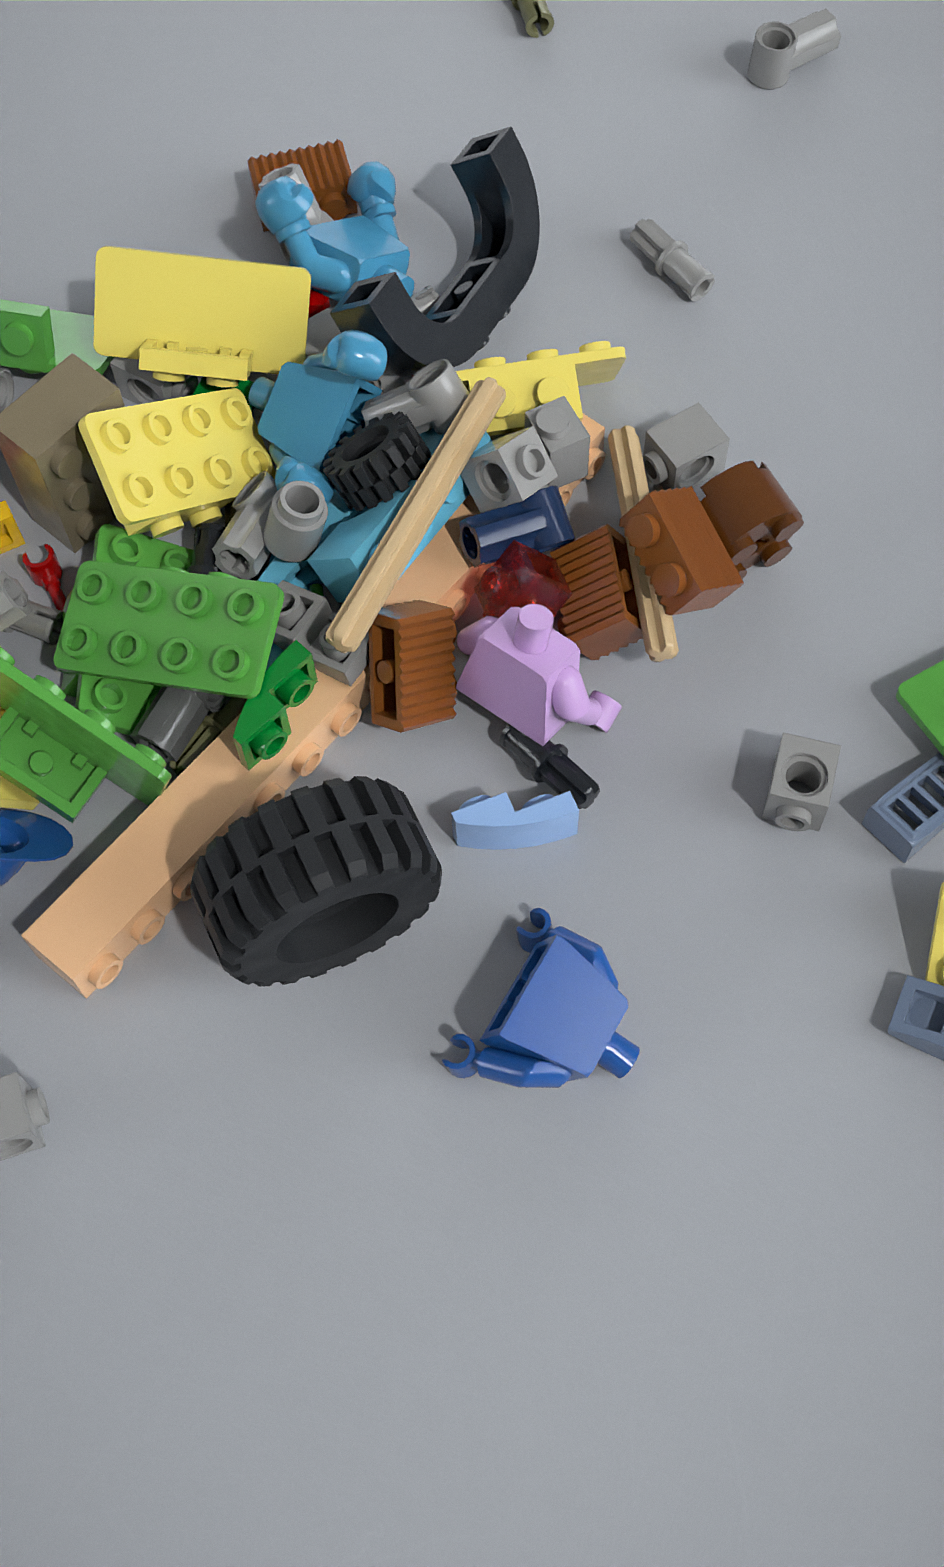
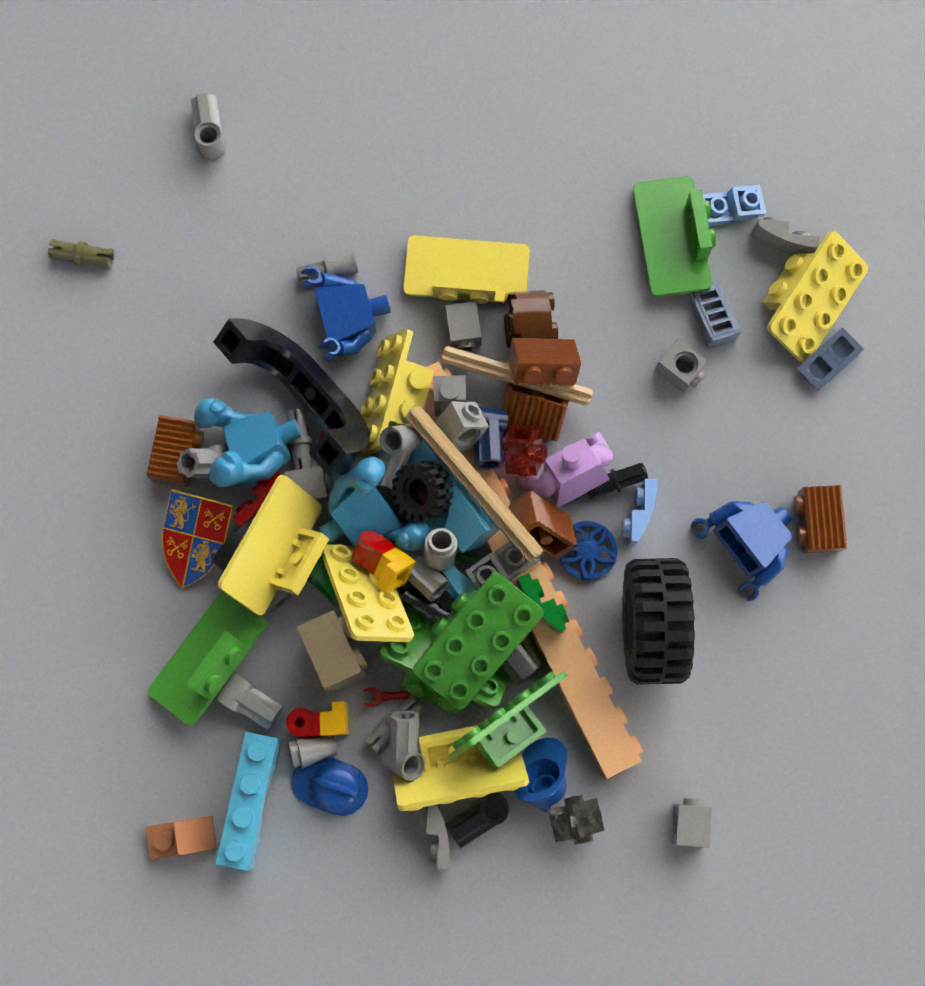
camera: 70 degrees left, 15 degrees up
none -> shield [162,489,234,588]
none -> blue torso [301,265,391,362]
none -> leg [352,531,416,594]
none -> light yellow bracket [404,235,530,304]
none -> blue wheel [559,521,617,580]
none -> dark orange brick [793,485,847,554]

